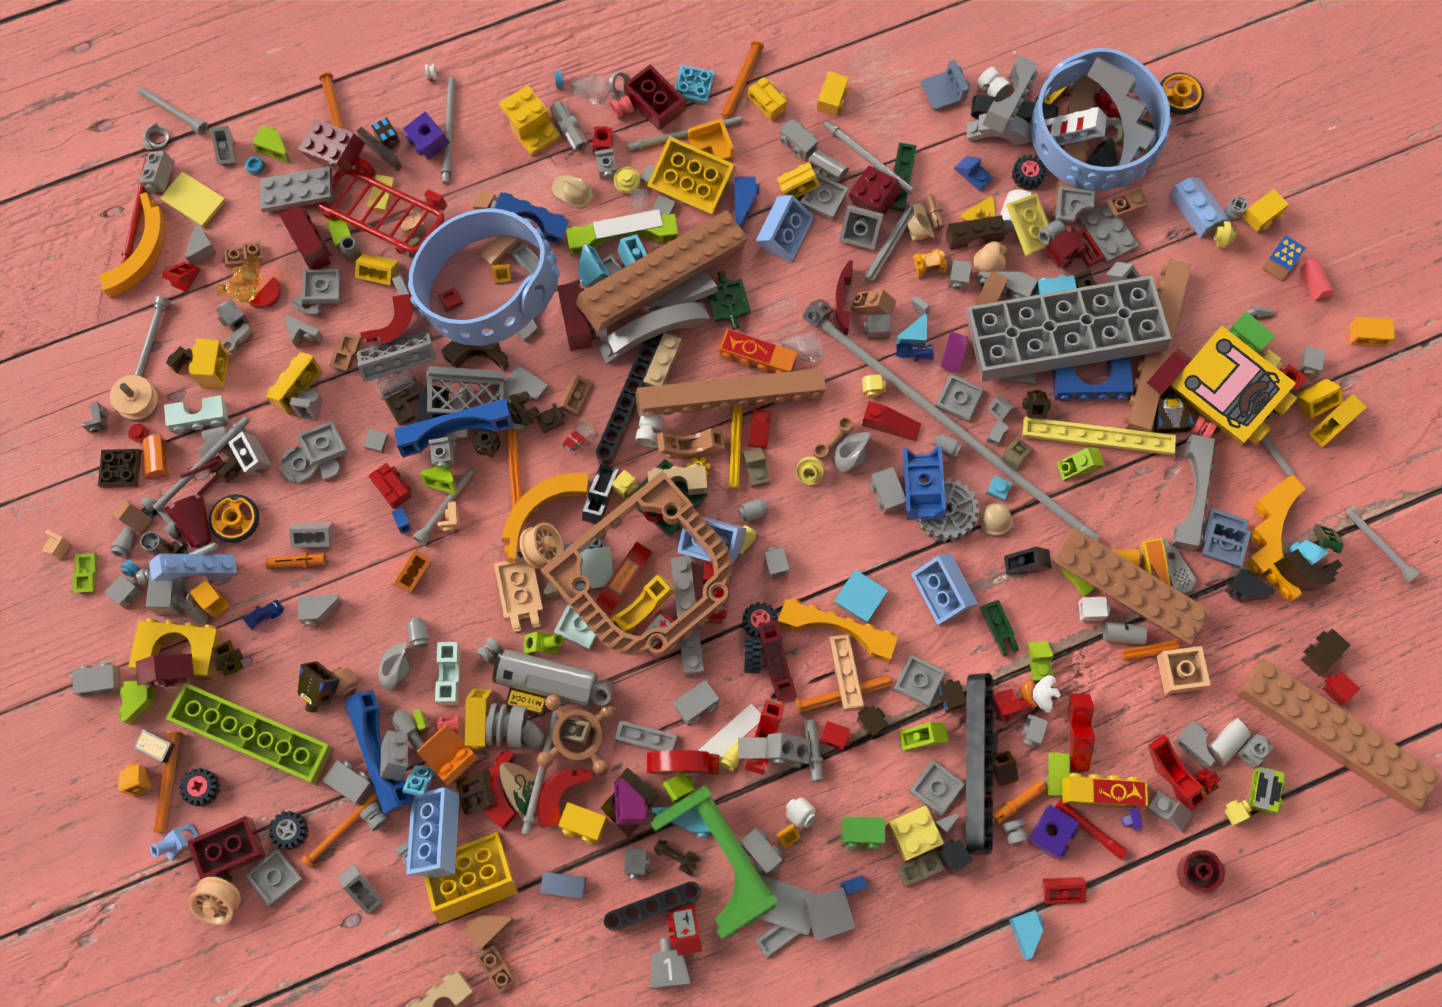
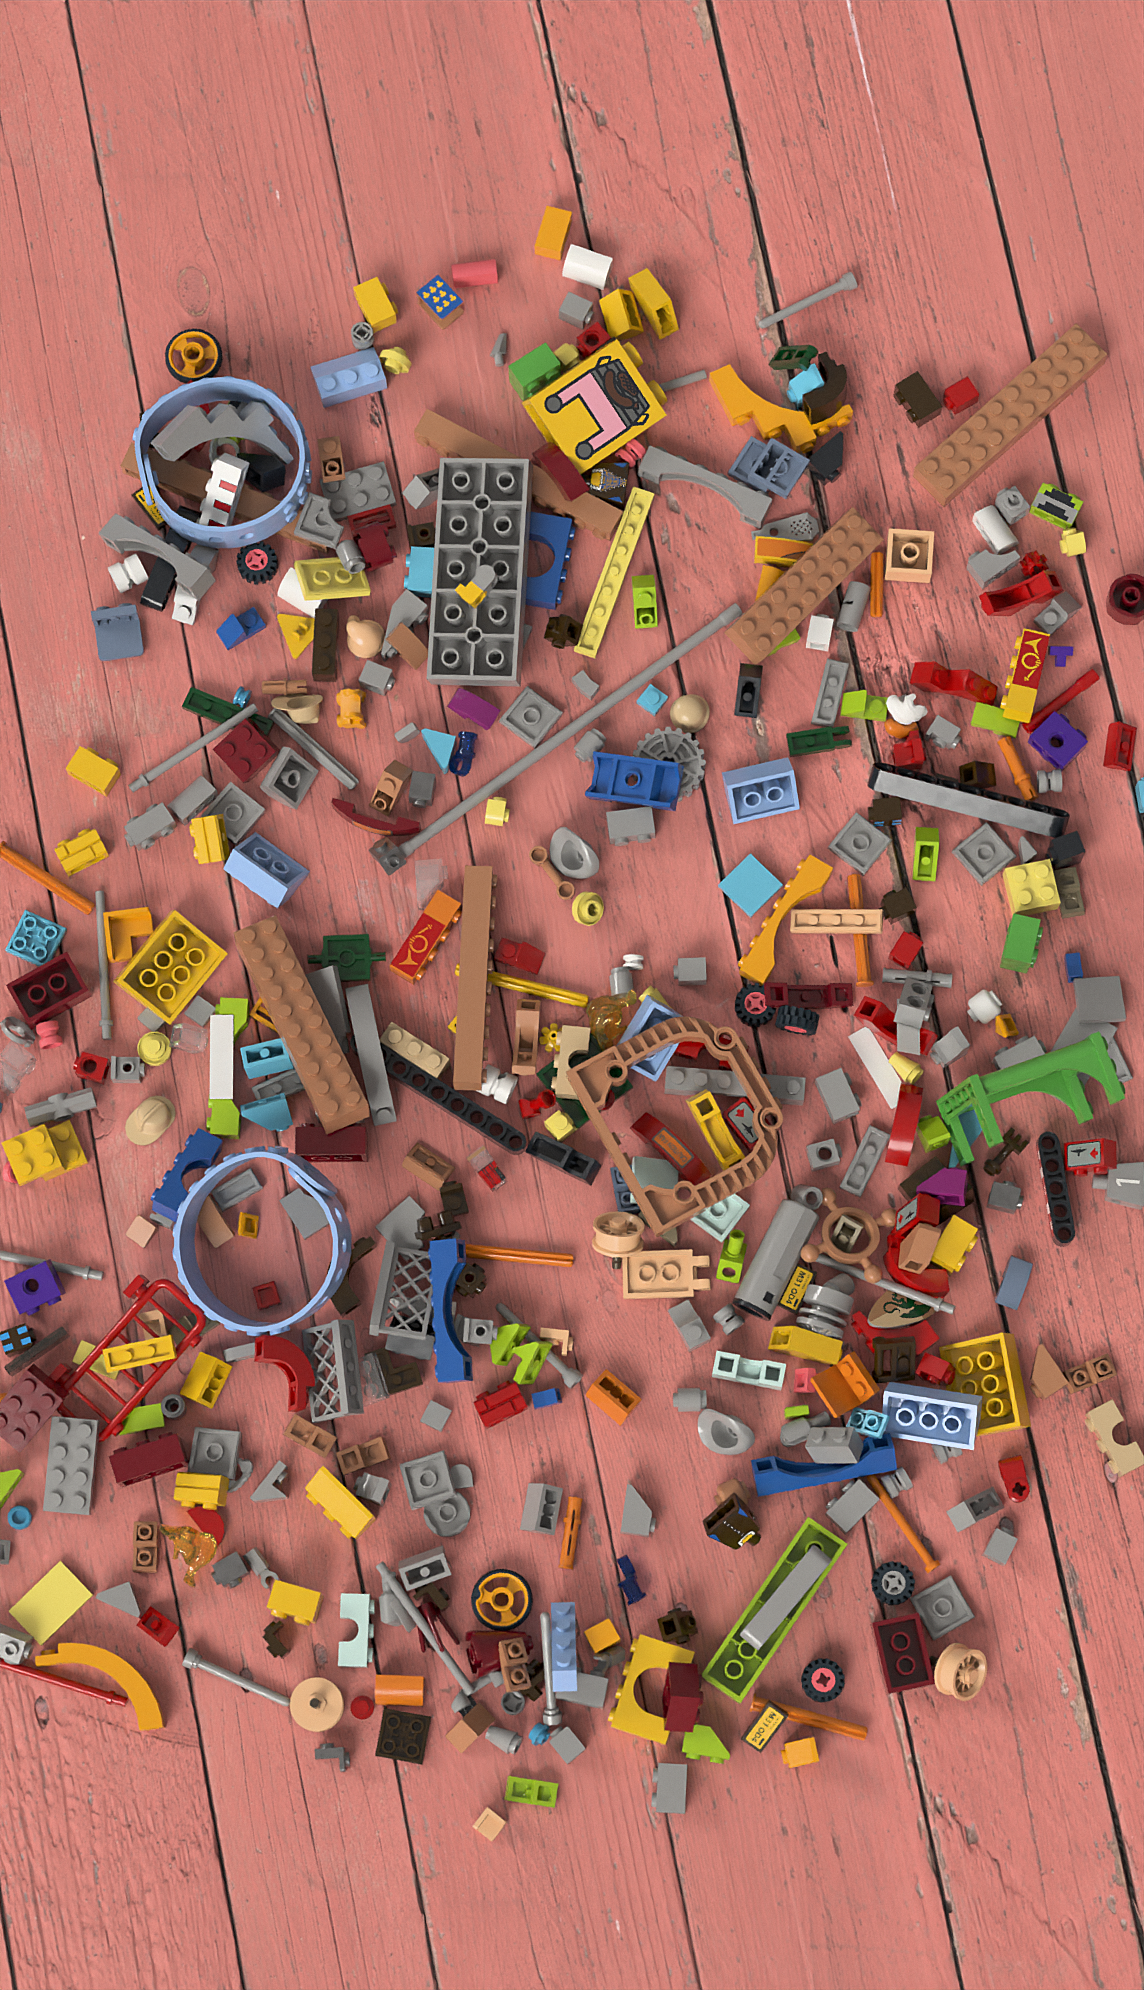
camera: 75 degrees left, 5 degrees up
light blue bracket [150,823,199,860] -> none
light orange arch [502,473,589,563] -> none
blue slope [734,177,760,229] -> none
dark tan slope [742,447,770,487] -> none
red slope [862,401,921,441] -> none
light grey tile [987,395,1013,421] -> none
dark tan slope [1001,438,1032,470] -> none
none -> yellow plate [103,1335,177,1373]
none -> yellow brick [173,1472,229,1510]
none -> dark azure bush [233,686,252,709]
none -> nougat slope [336,1436,391,1475]
none -> leg [455,565,498,609]
none -> nougat slope [499,1637,532,1693]
none -> lime slope [511,1341,553,1384]
none -> red leg [518,1089,556,1119]
none -> white brick [562,244,613,290]
none -> clear yellow piece [586,989,637,1051]
none -> white bush [623,954,644,970]
none -> light grey arch [668,1300,711,1353]
none -> light grey beam [740,1545,832,1650]
none -> light grey brick [806,1139,843,1172]
none -> light grey tile [811,658,849,728]
none -> red brick [894,1193,940,1239]
none -> nougat slope [898,1223,941,1274]
none -> red brick [915,1352,956,1386]
none -> light grey arch [930,1026,970,1068]
none -> light grey brick [982,1527,1018,1566]
none -> red piece [998,1455,1030,1503]

